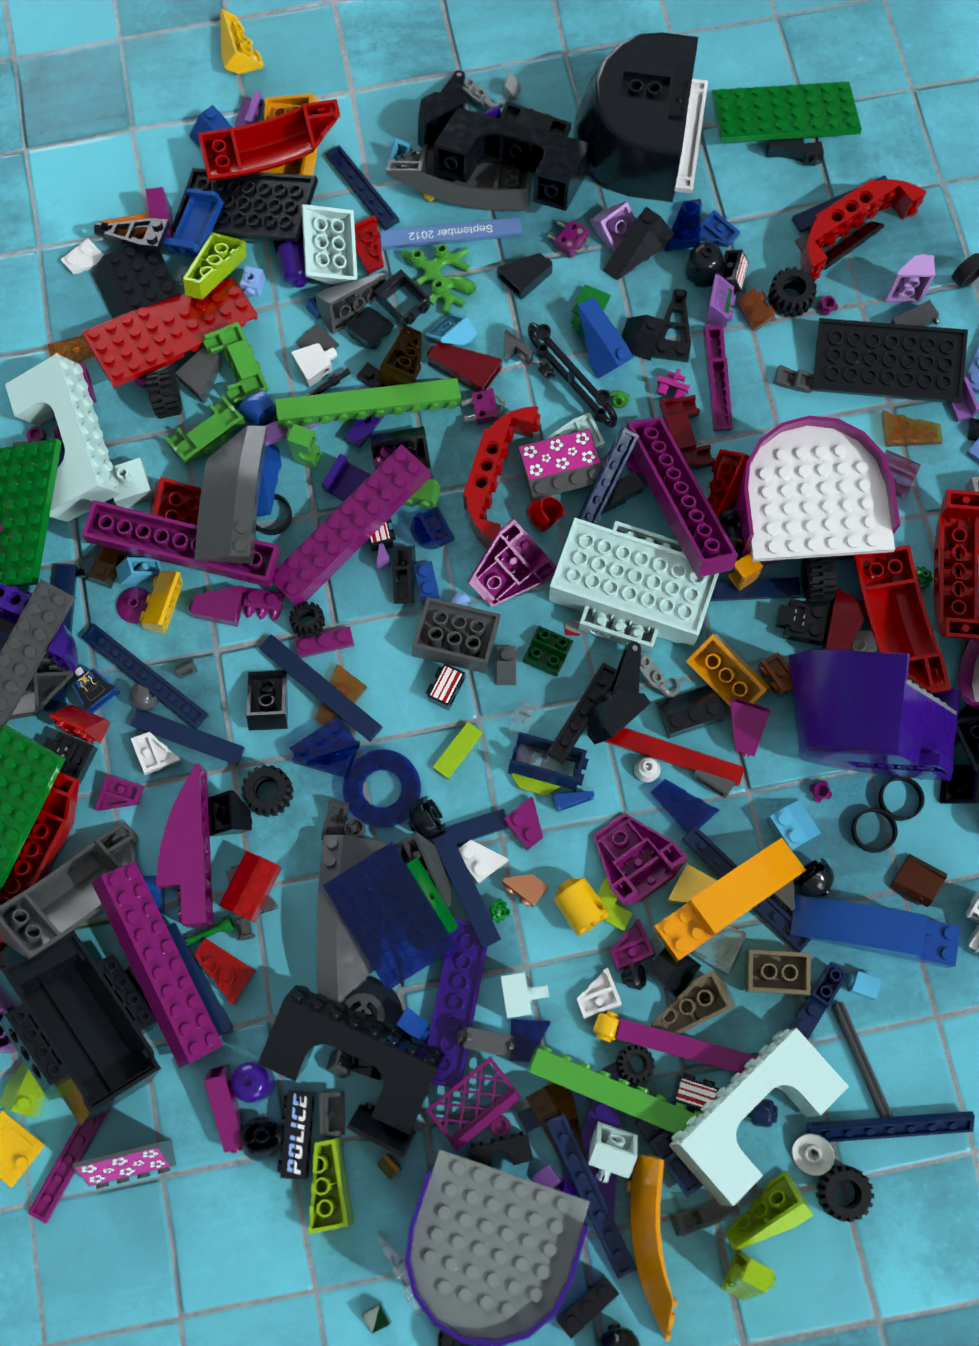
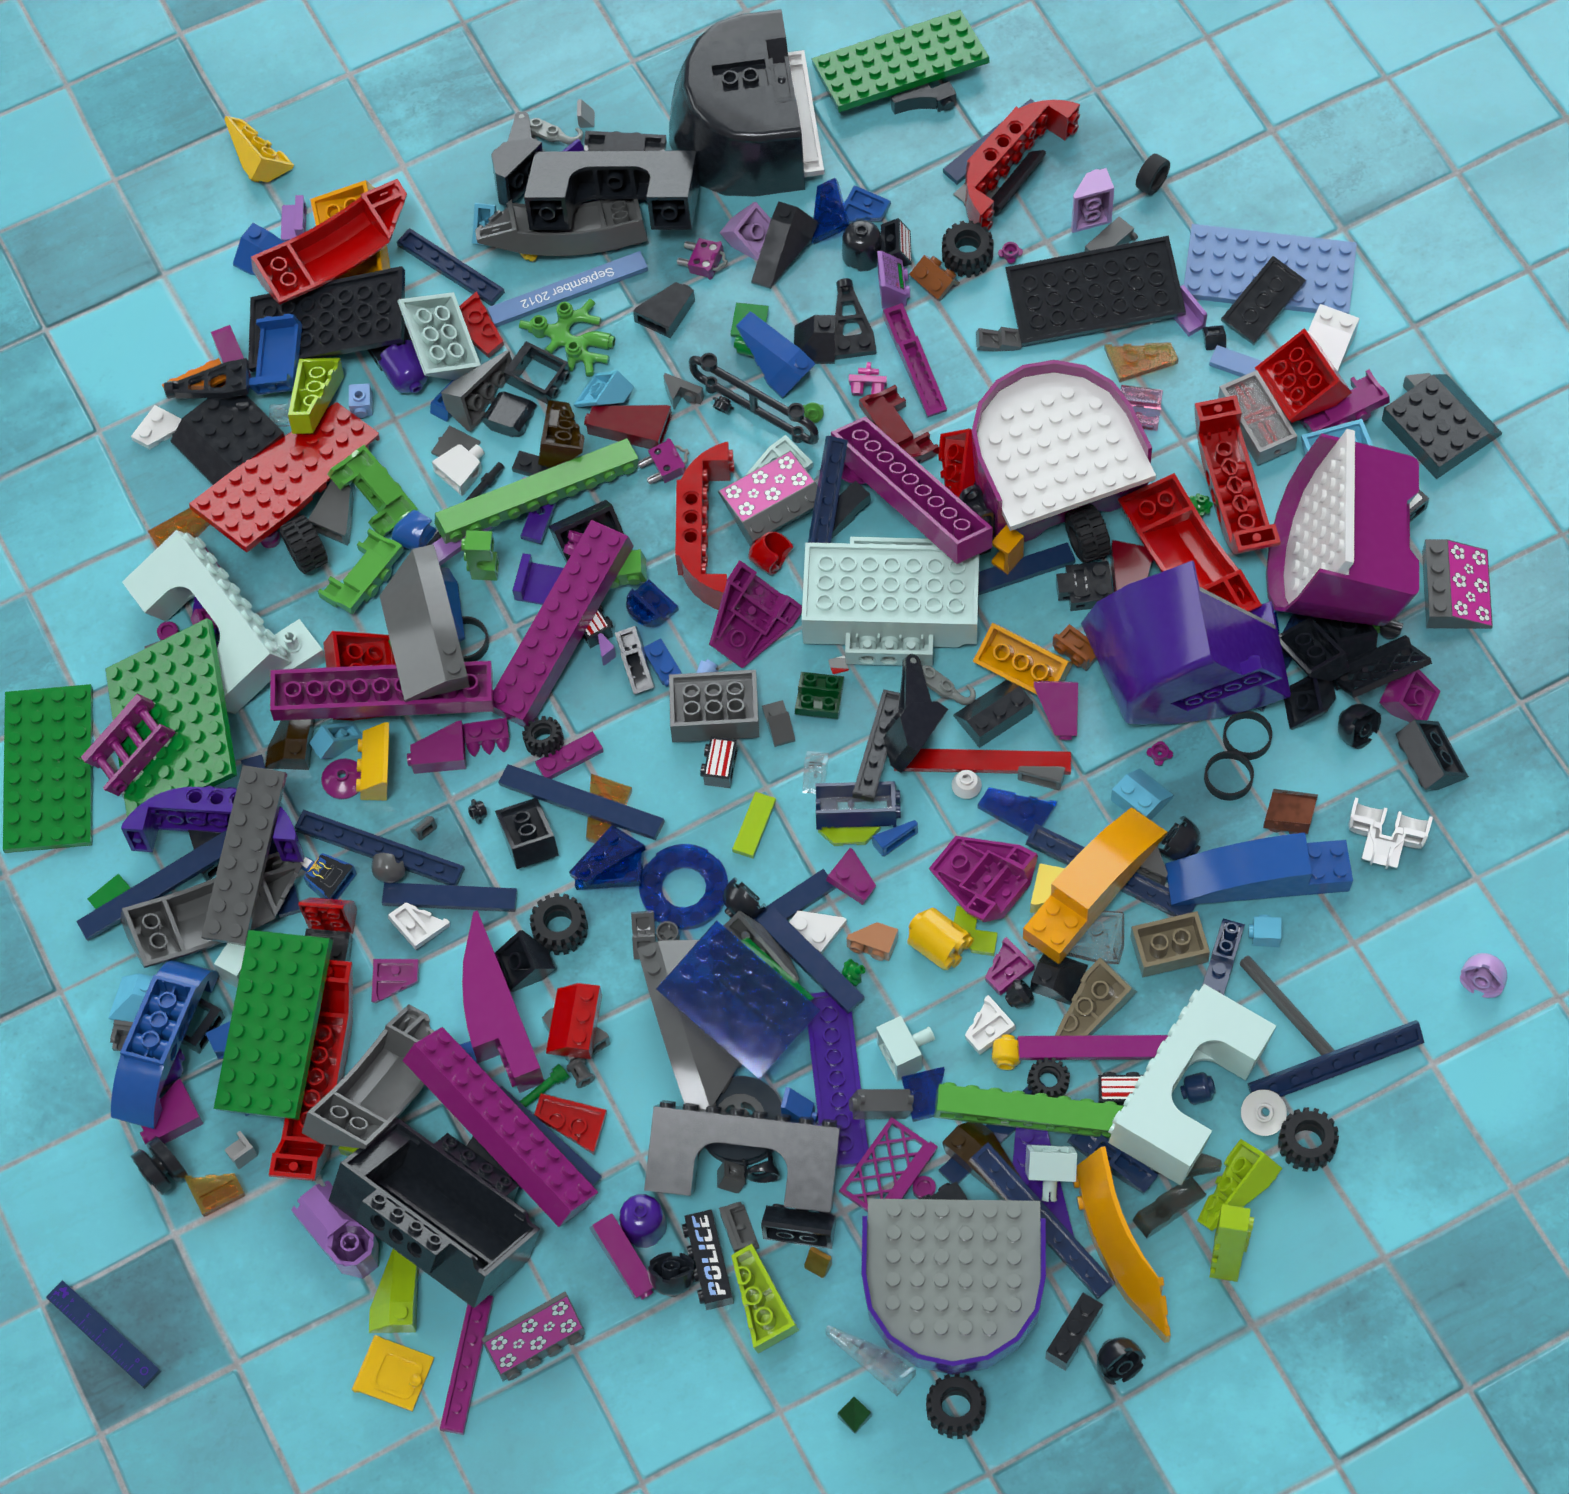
camera: 15 degrees left, 10 degrees down
none -> black plate [468,799,487,824]

